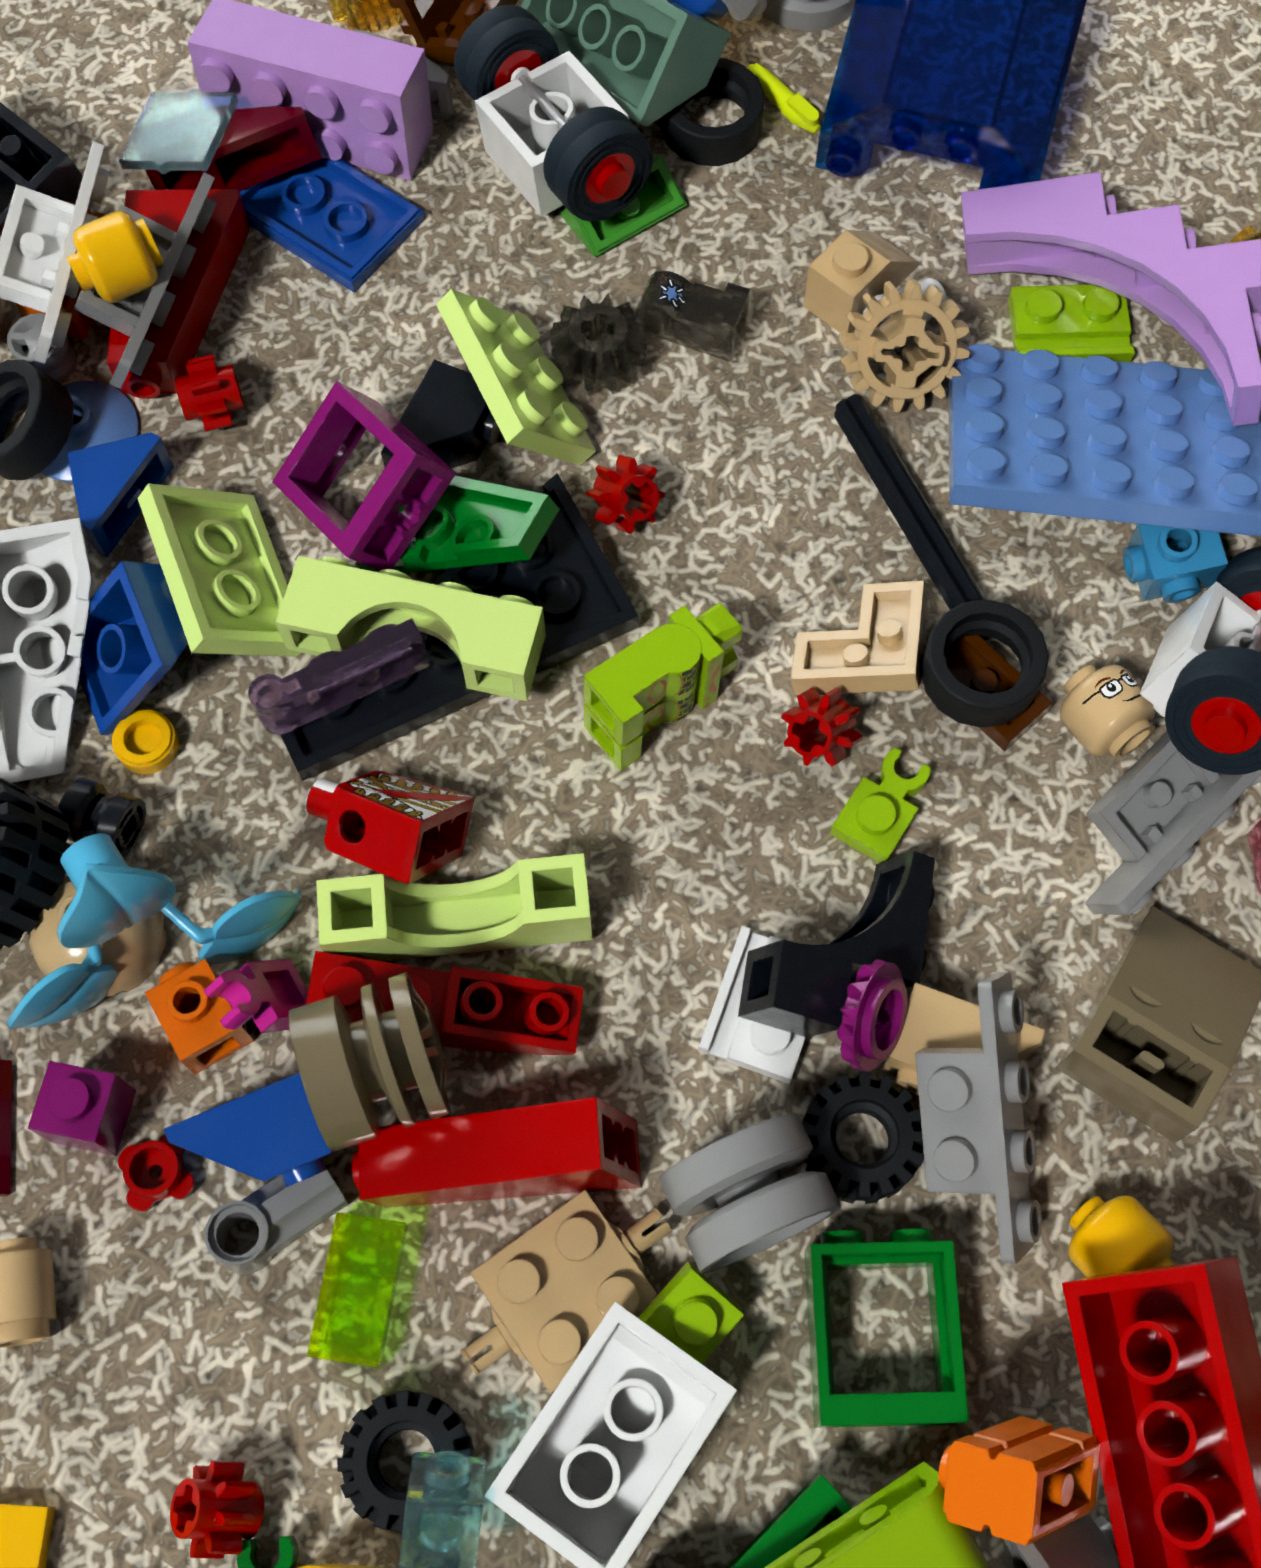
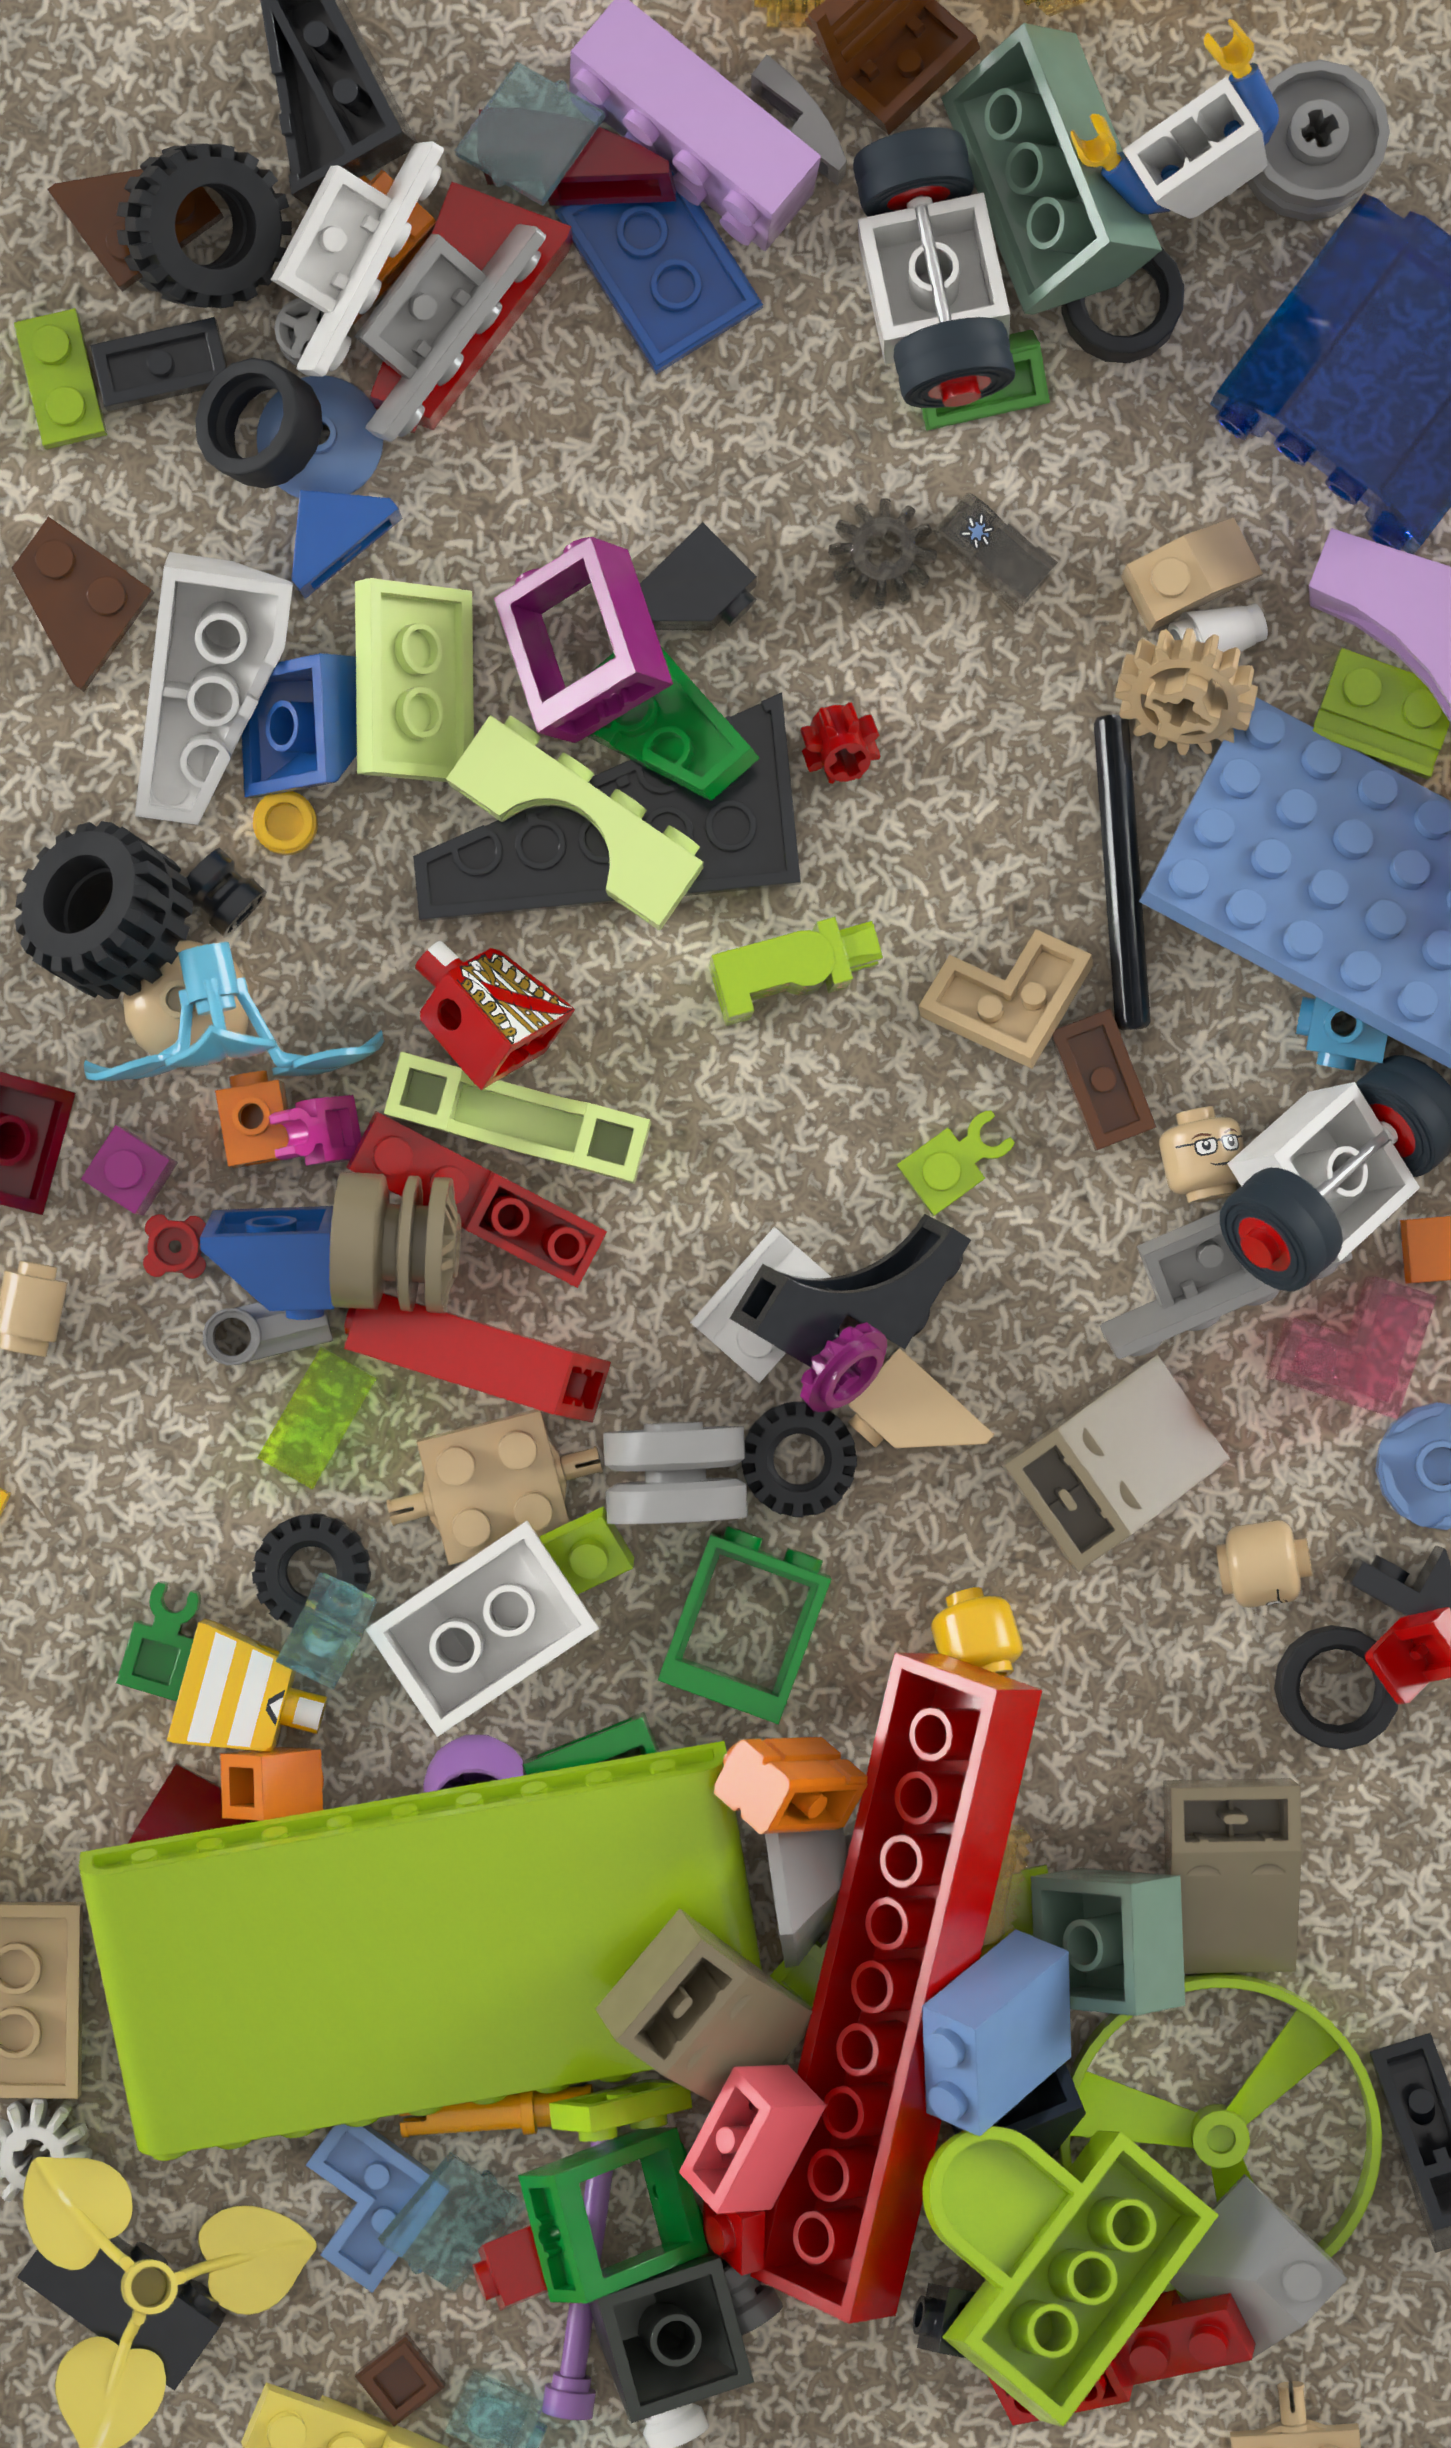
camera: 20 degrees right, 20 degrees up
yellow head [66,211,164,303] -> none
red gear [170,1460,264,1559] -> none
red gear [174,354,245,432] -> none
clear purple plate [248,618,430,735] -> none
yellowish green plate [436,289,596,465] -> none
neon yellow piece [747,63,822,134] -> none
red gear [781,687,863,767] -> none
light grey bracket [915,972,1042,1264] -> none
black tyre [921,599,1049,728] -> none

